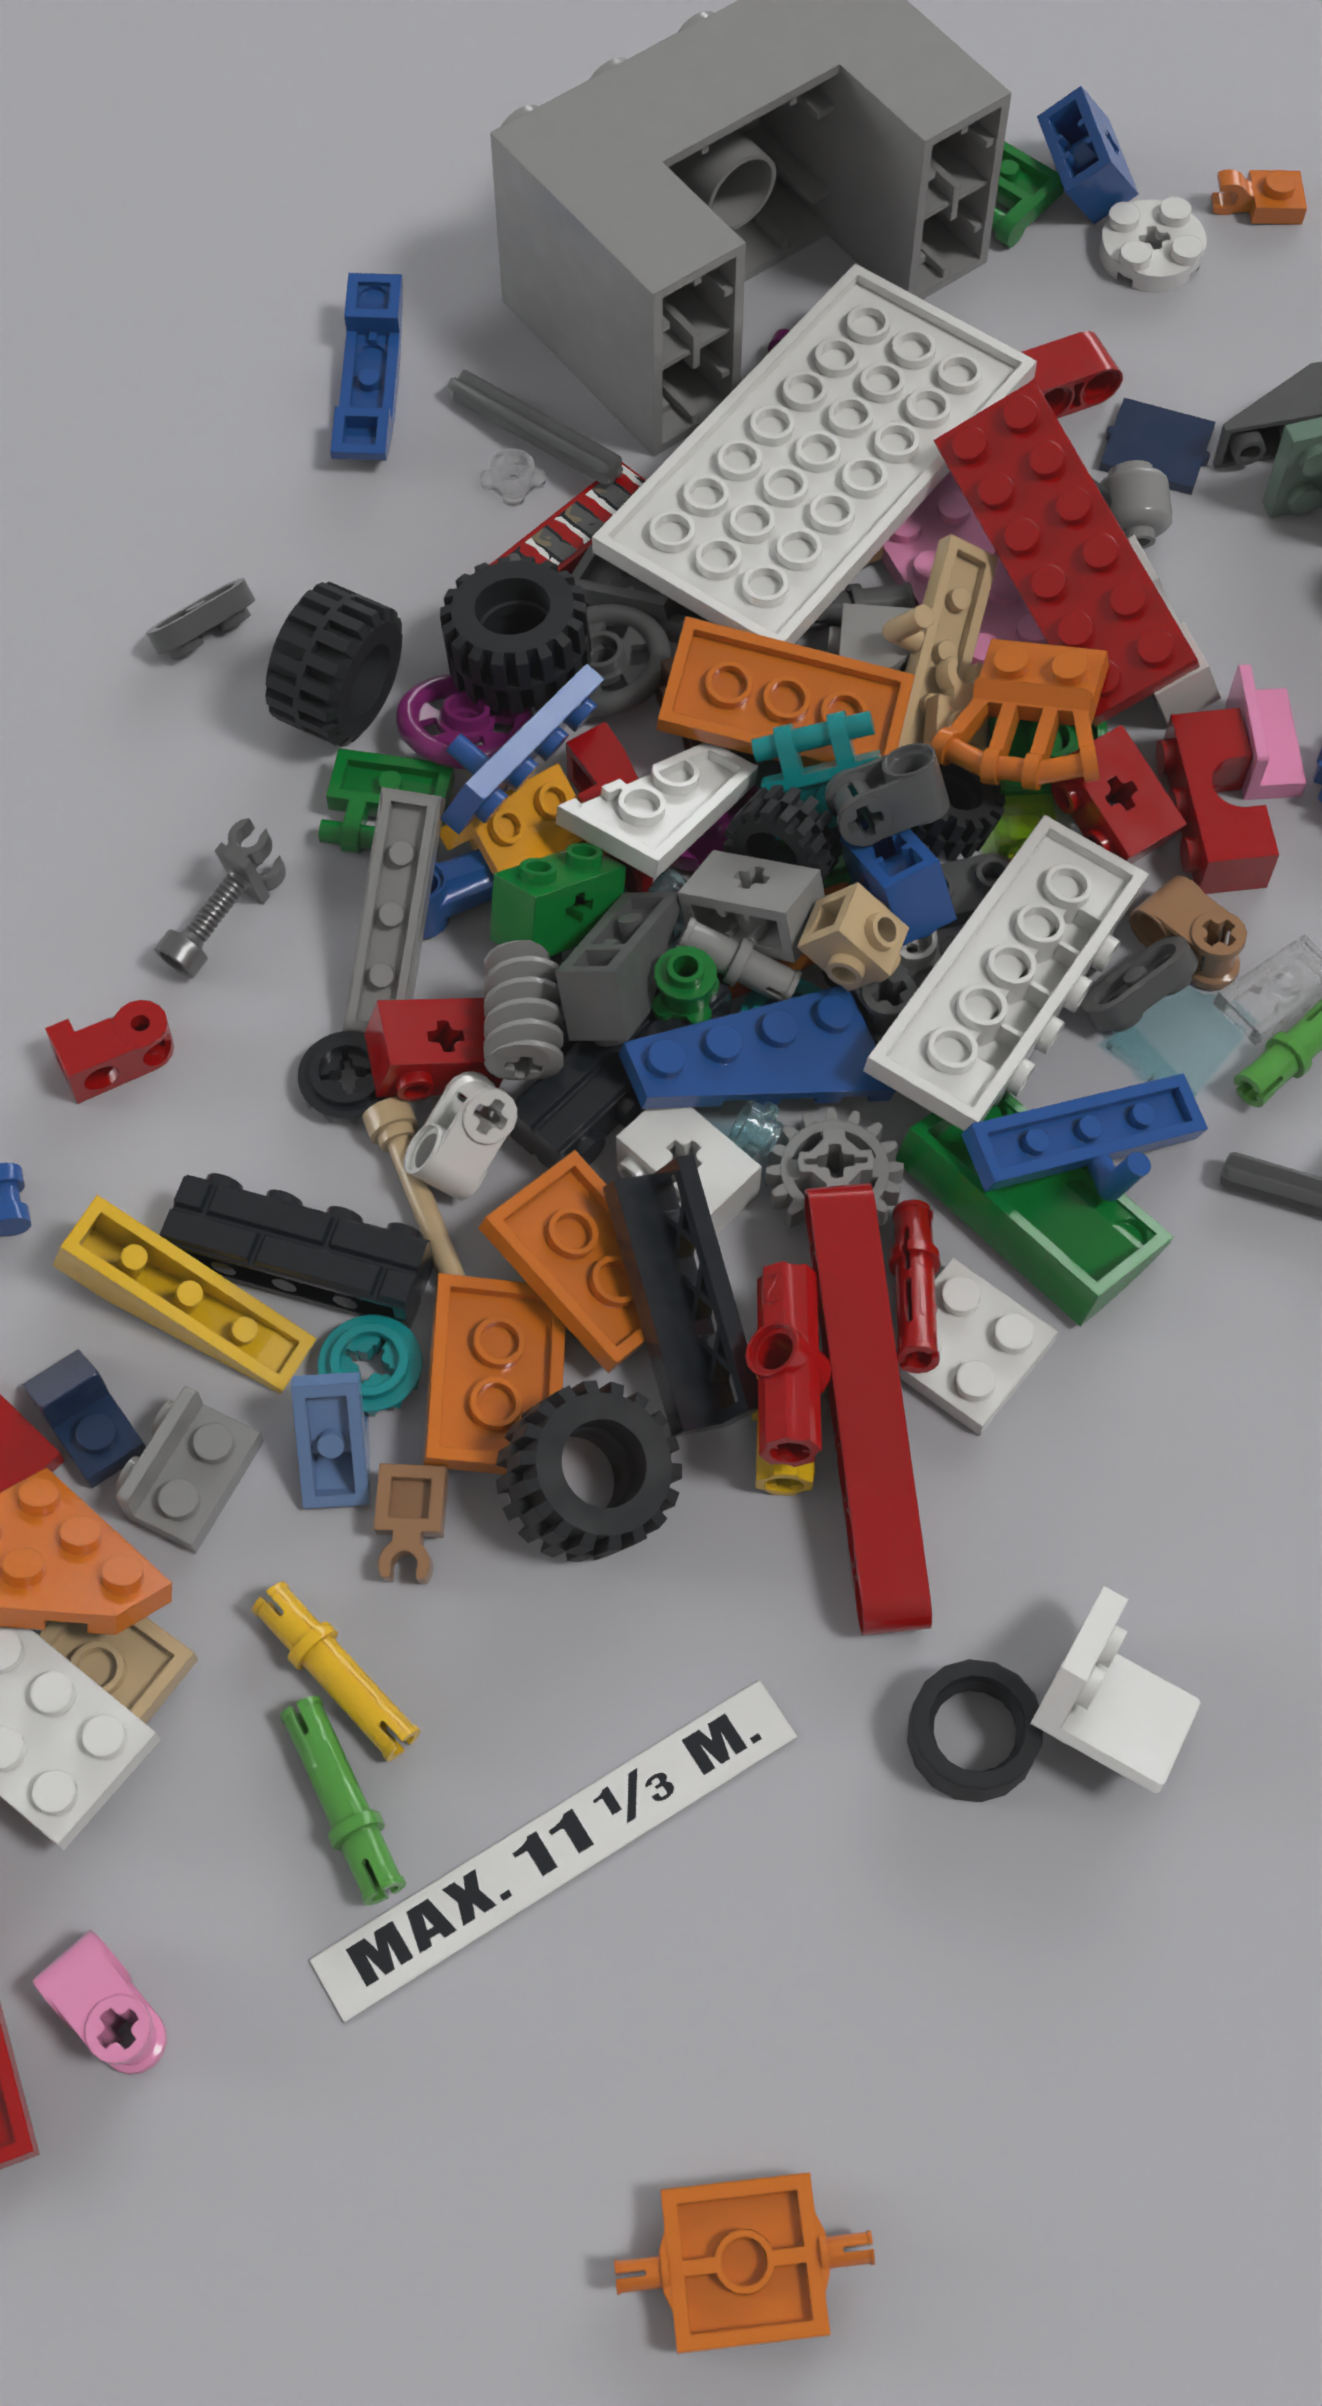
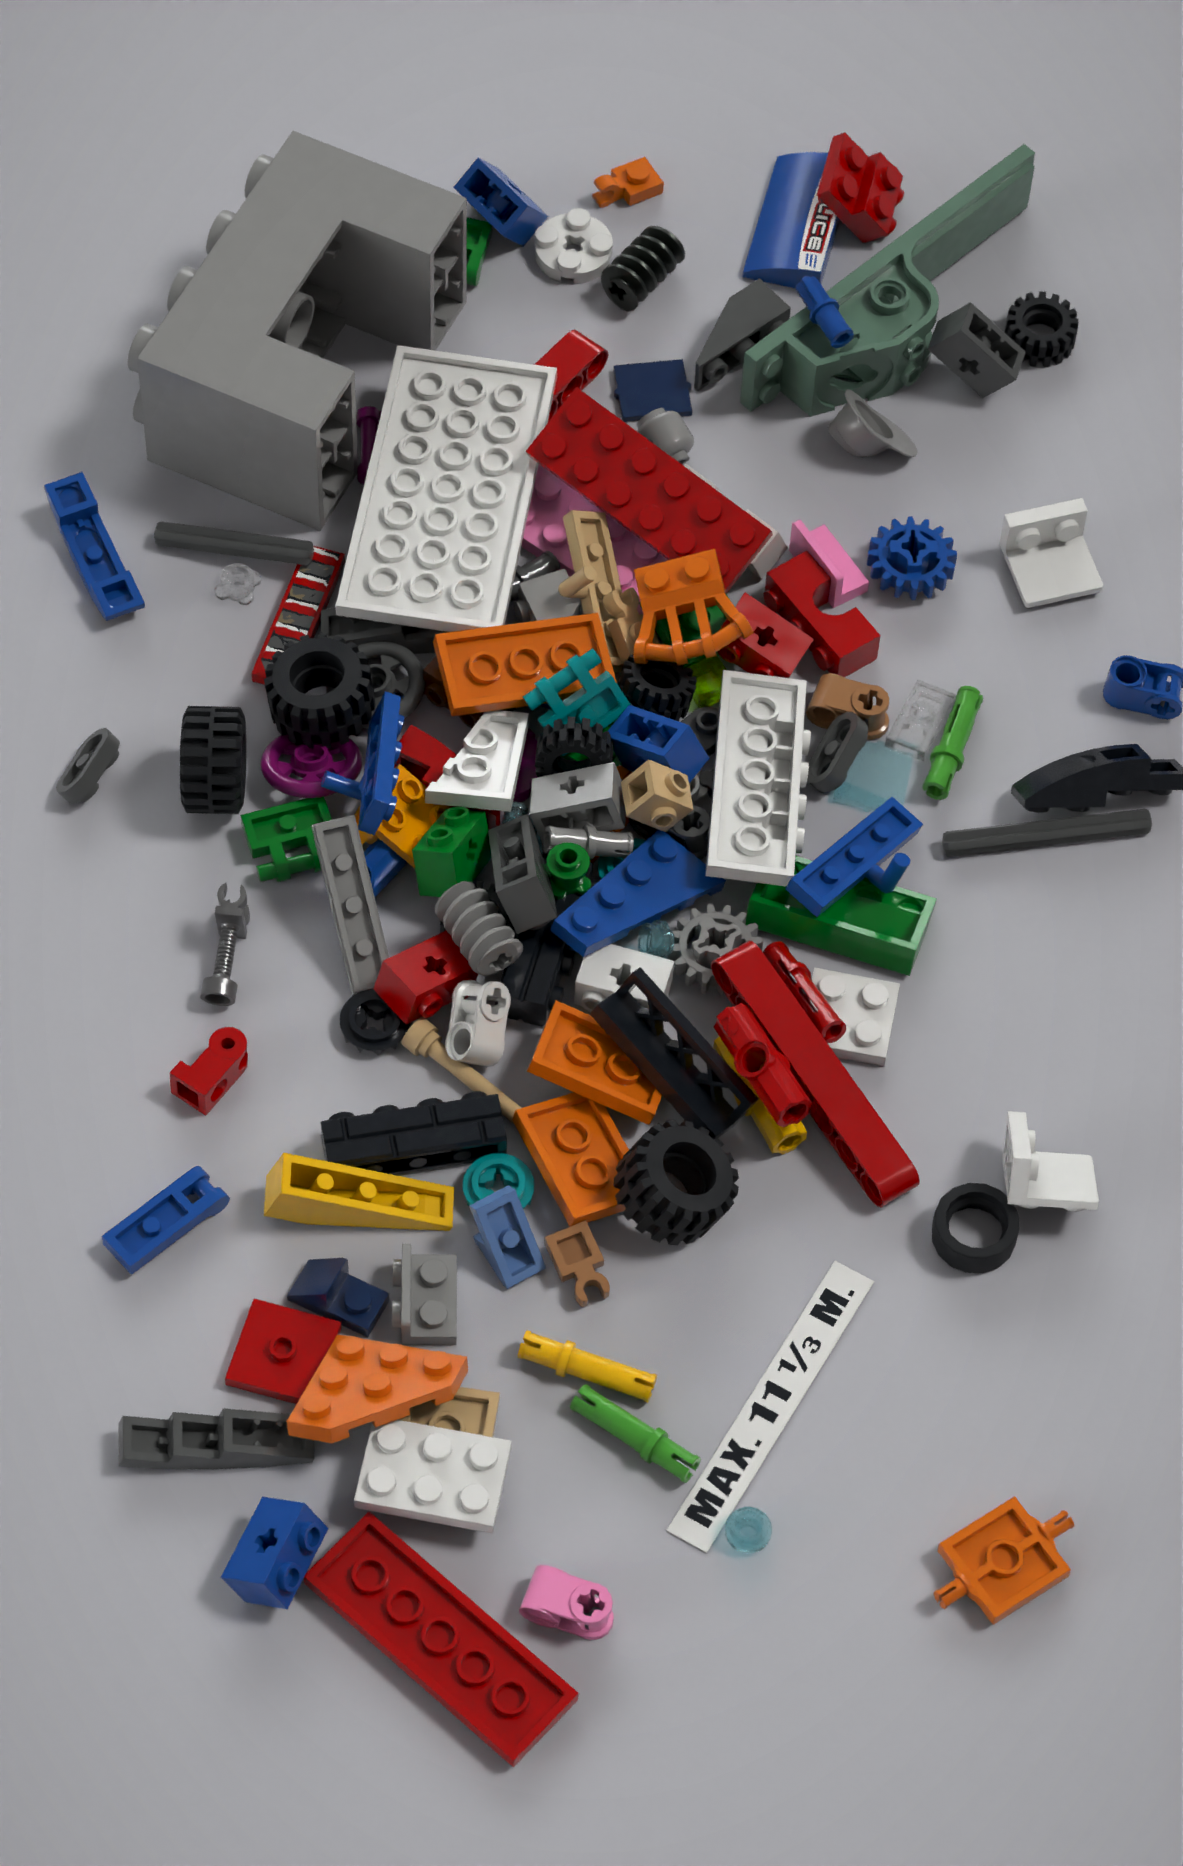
camera: 30 degrees left, 5 degrees down
dark grey piece [824,743,950,847] -> none
none -> pearl dark grey piece [601,226,685,311]
none -> clear light blue plate [725,1507,772,1553]

